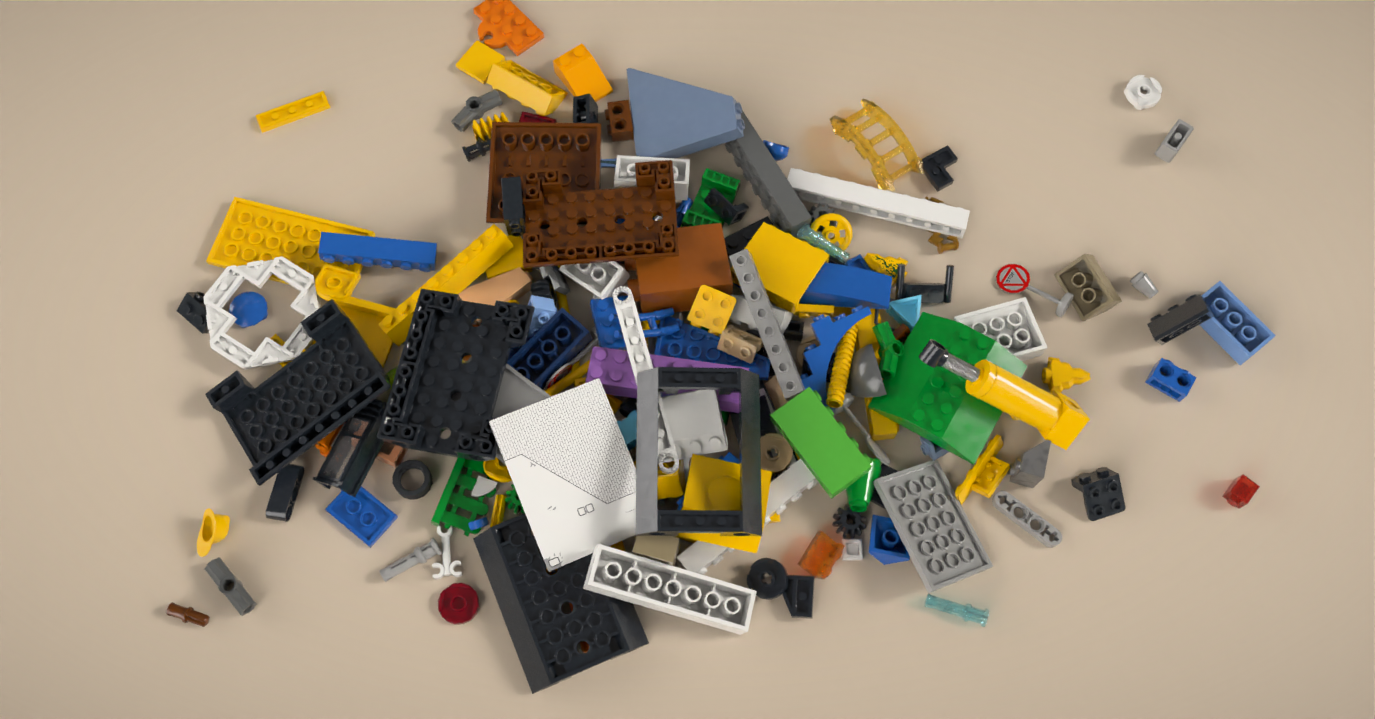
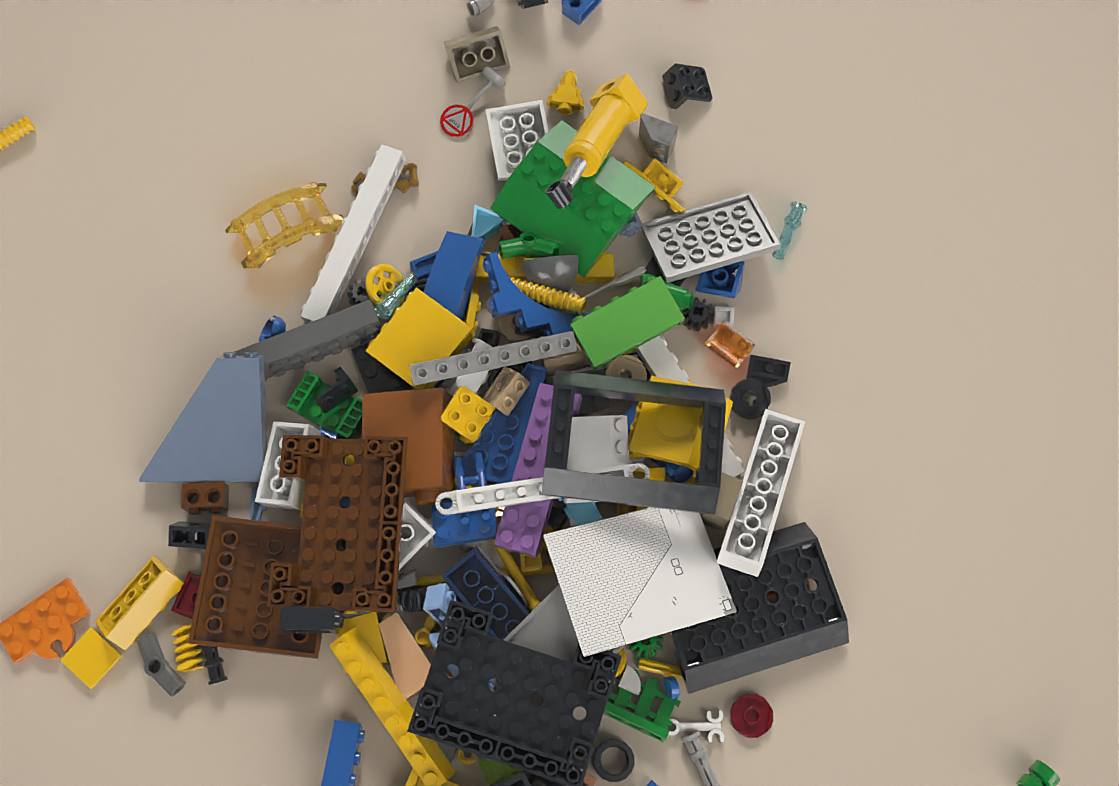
camera: 80 degrees left, 5 degrees up
light orange slope [553,43,613,102] -> none
yellow rock [864,253,908,287] -> none
black plate [895,264,954,303] -> none
black plate [917,145,958,192] -> none
light grey beam [992,491,1062,548] -> none

